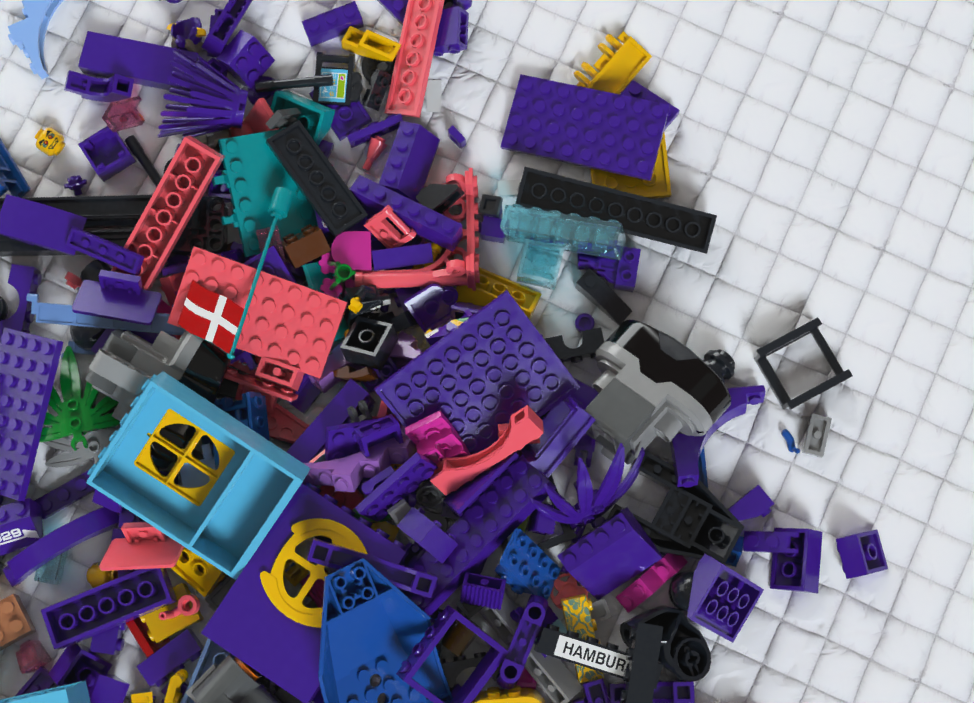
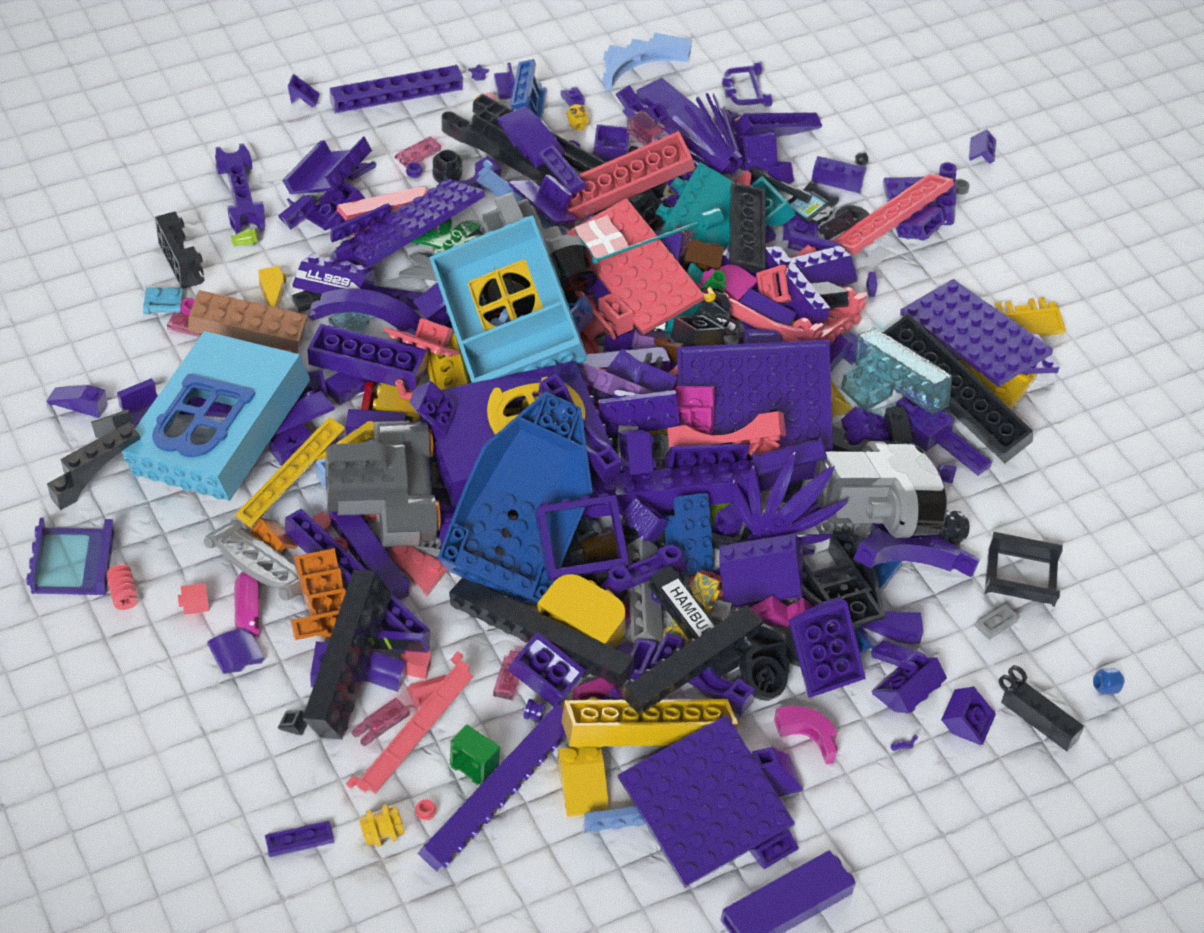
camera: 30 degrees right, 30 degrees down
dark grey plate [265,108,301,129] -> none
yellow slope [341,26,401,62] -> none
black plate [478,194,503,218] -> none
blue piece [781,429,800,454] -> none
none -> dark purple slope [409,381,458,435]
none -> dark purple plate [560,86,585,107]
none -> dark purple brick [768,161,794,184]
none -> dark pink arch [773,706,838,764]
none -> dark purple slope [830,333,854,373]
none -> dark purple bracket [841,407,891,445]
none -> dark purple piece [890,735,918,751]
none -> dark purple plate [937,429,992,476]
none -> dark purple tile [937,464,957,483]
none -> black hinge [998,665,1084,752]
none -> blue head [1093,668,1125,695]

